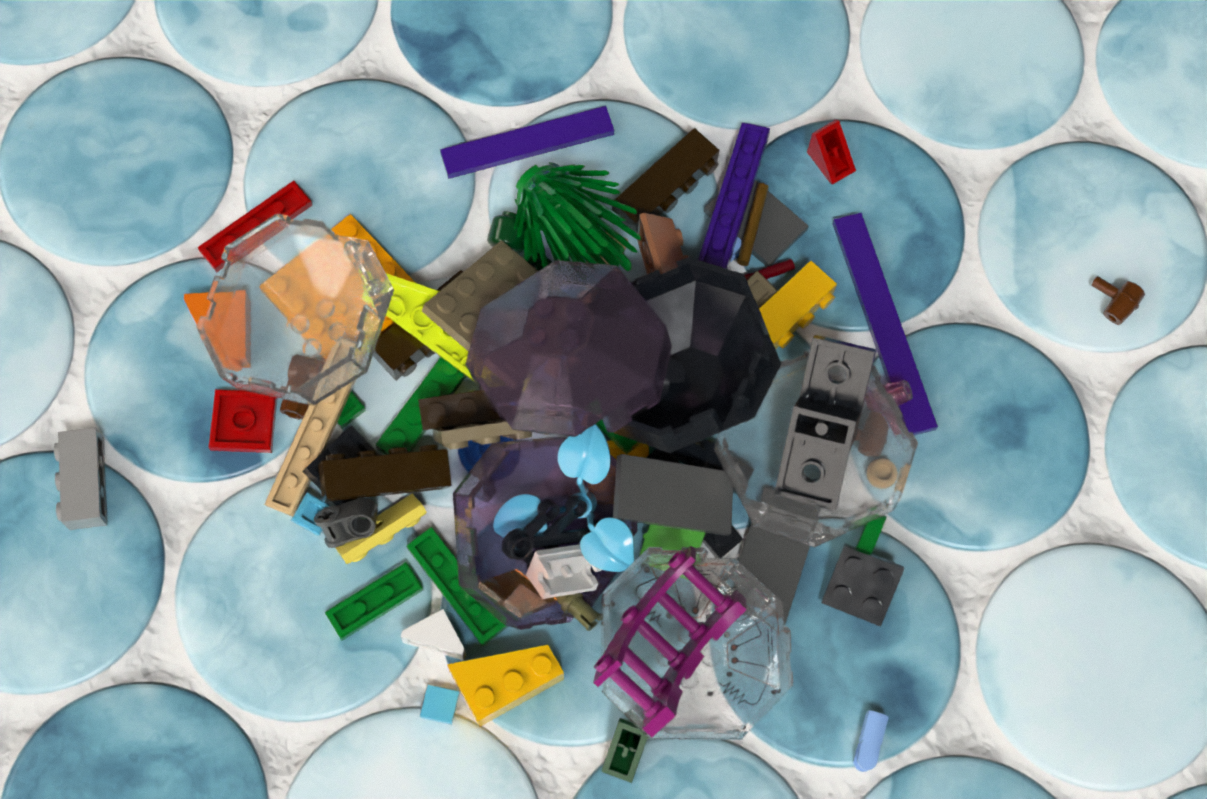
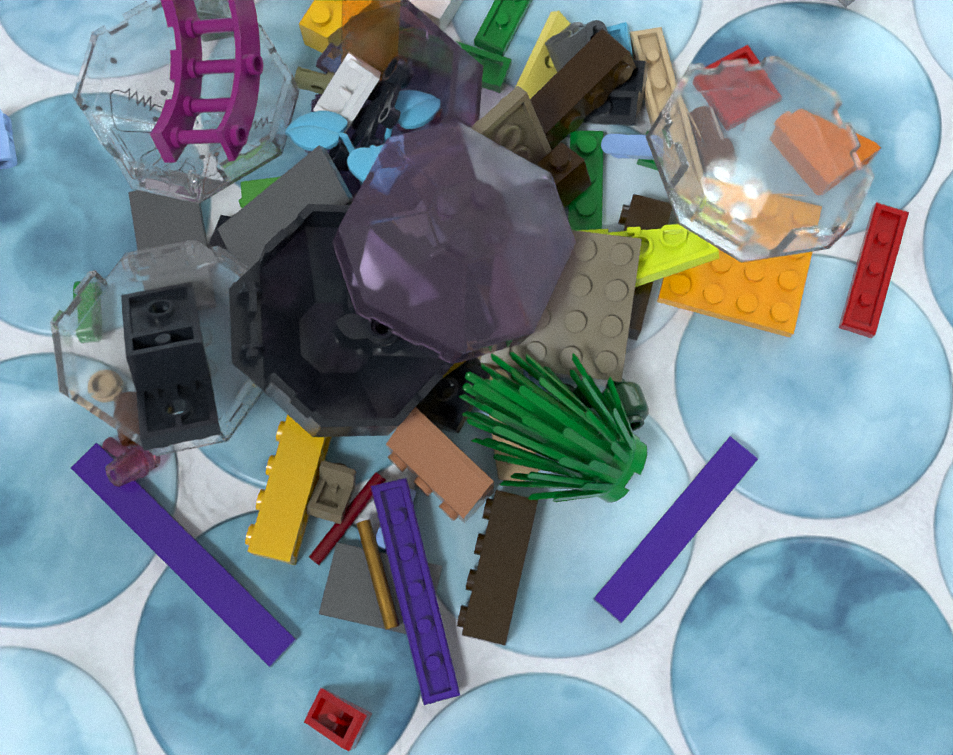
camera: 155 degrees right, 5 degrees up
black plate [821,543,904,627] -> none
none -> light blue bar [601,133,665,160]

